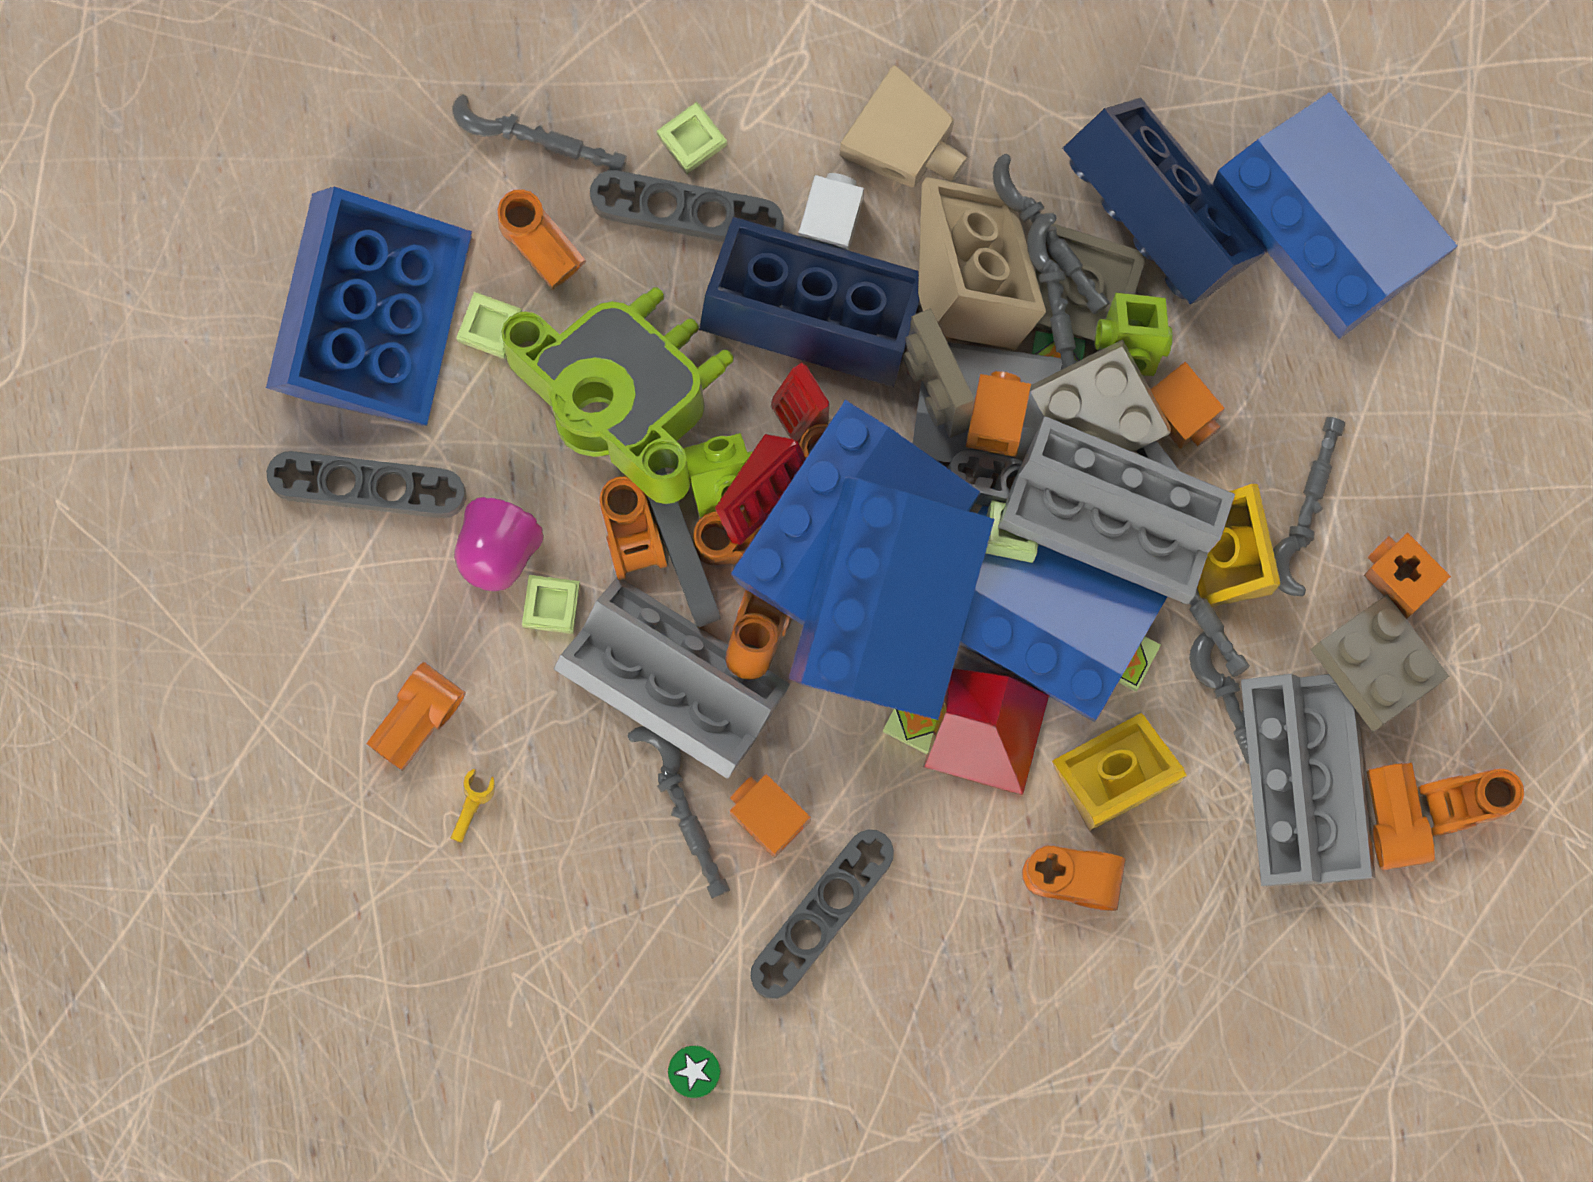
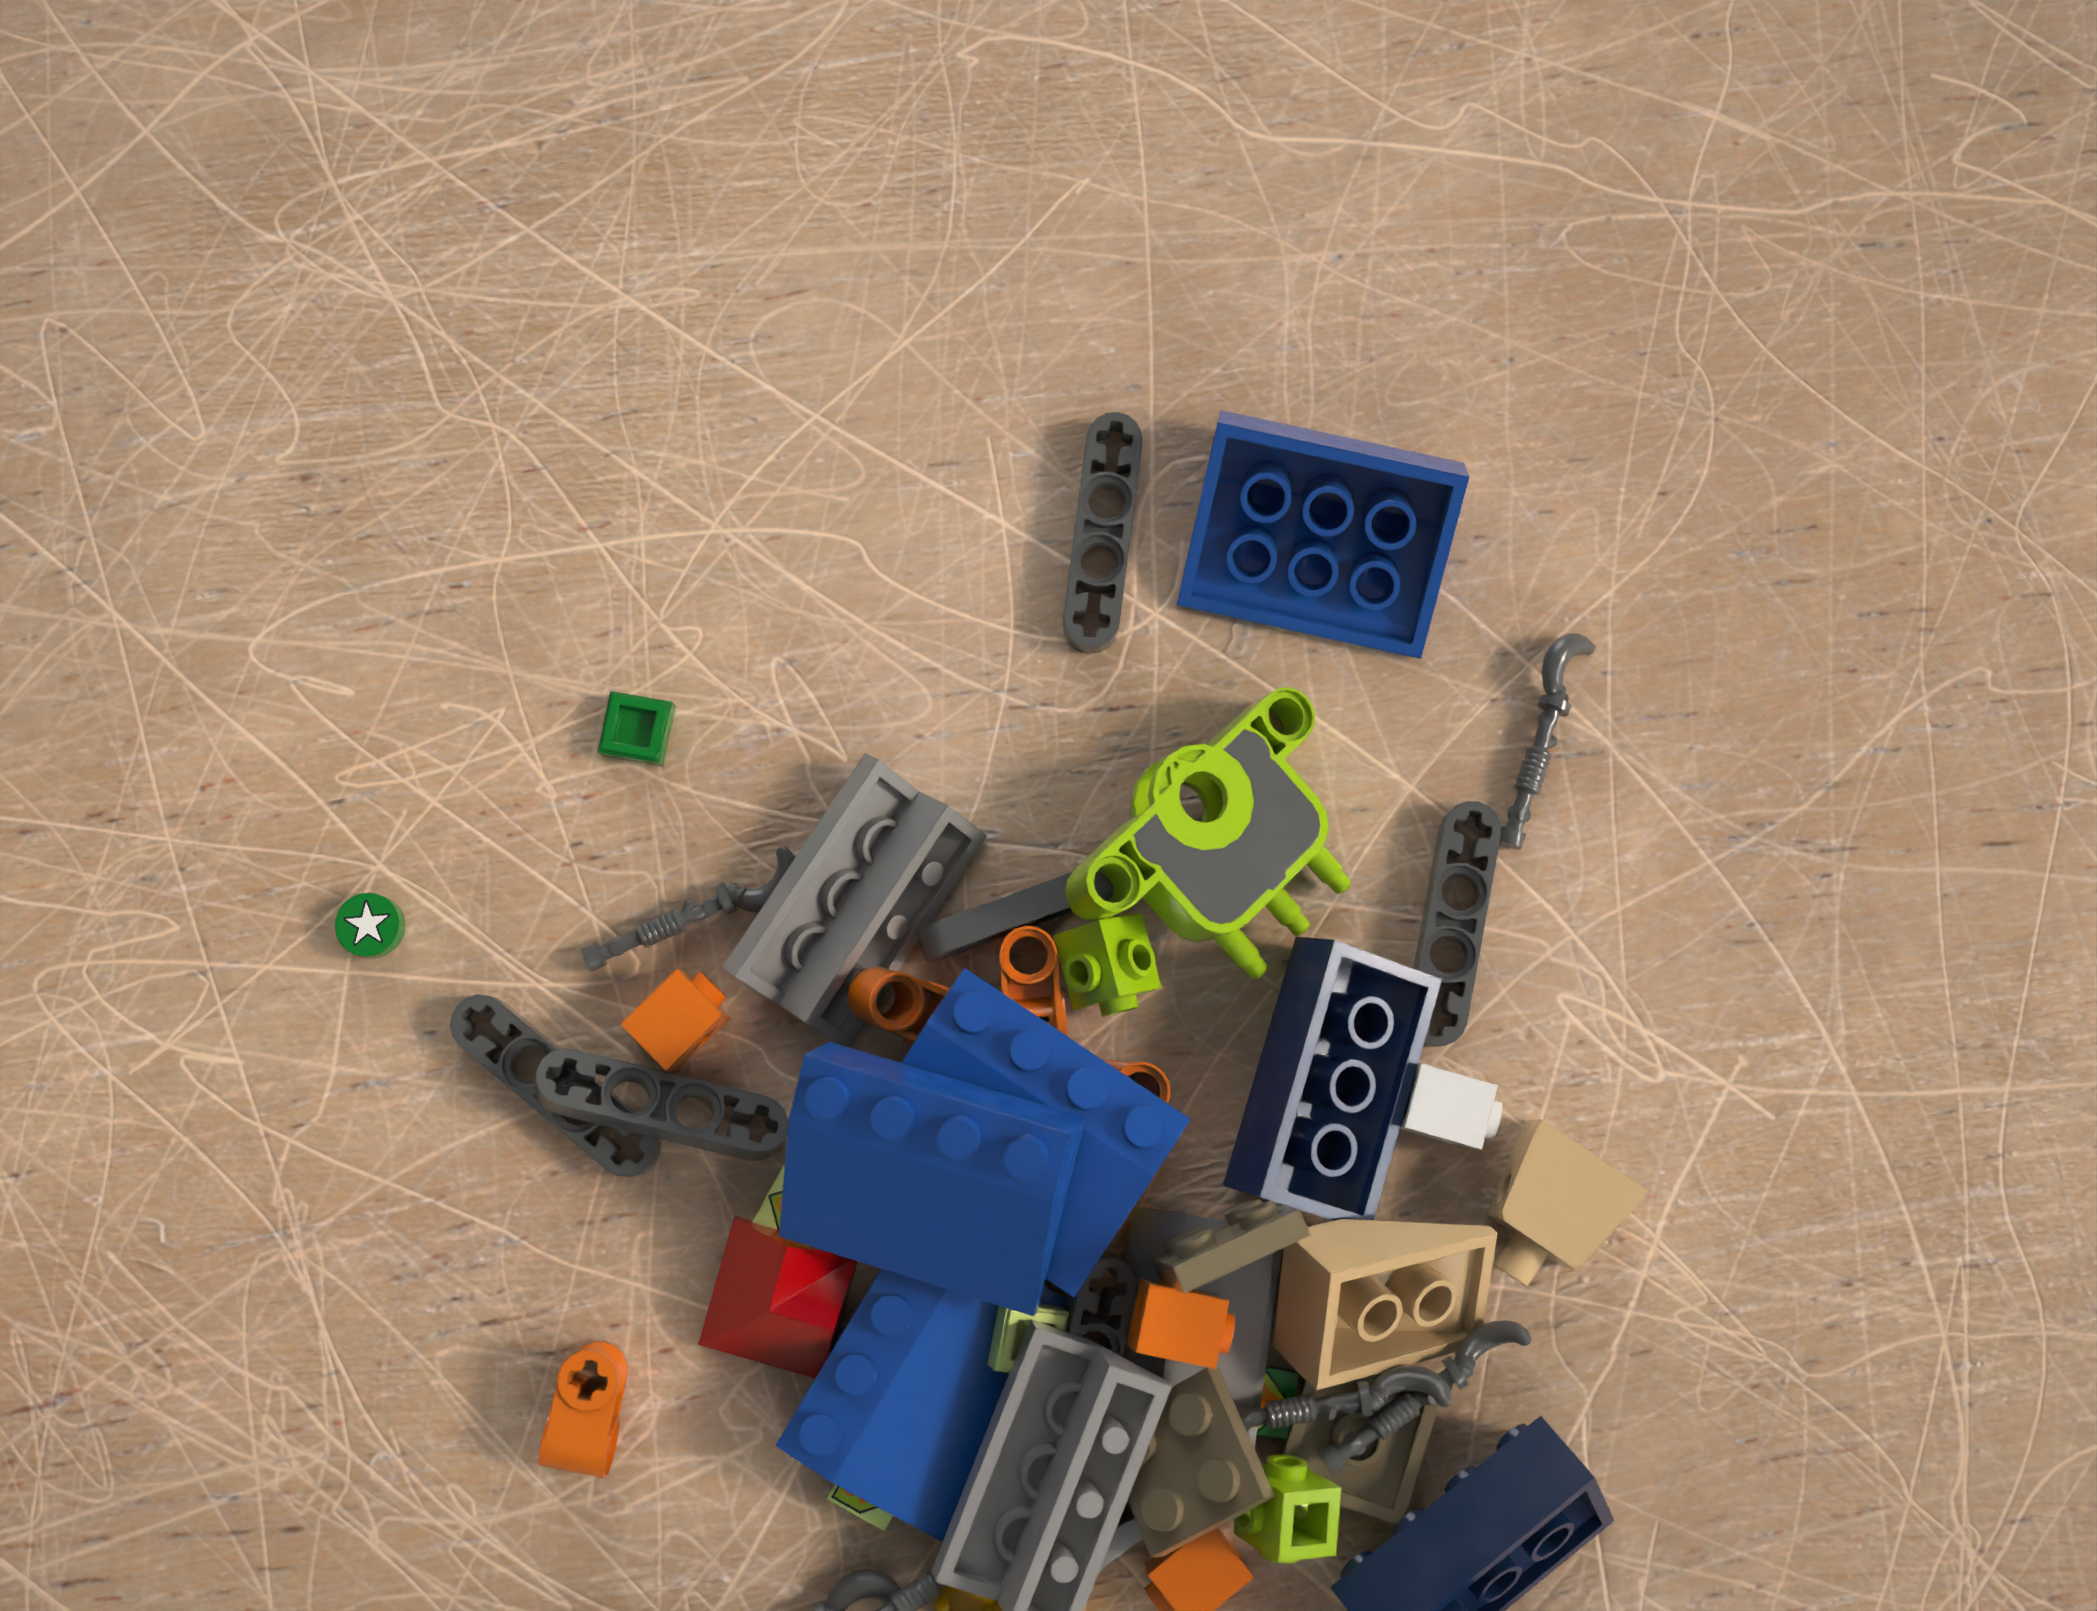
camera: 90 degrees right, 0 degrees up
orange piece [366,662,466,771] -> none
yellow hand [450,769,495,843] -> none
dark pink hair [454,497,544,591] -> none
yellowish green tile [456,292,522,359] -> none
orange piece [497,189,586,290] -> none
yellowish green tile [522,575,580,634] -> none
orange piece [599,476,667,580] -> none
yellowish green tile [657,102,727,174] -> none
red slope [715,434,806,545] -> none
red slope [771,363,830,443] -> none
yellow slope [1052,712,1187,831] -> none
none -> dark grey beam [535,1049,788,1161]
none -> green tile [598,691,676,767]

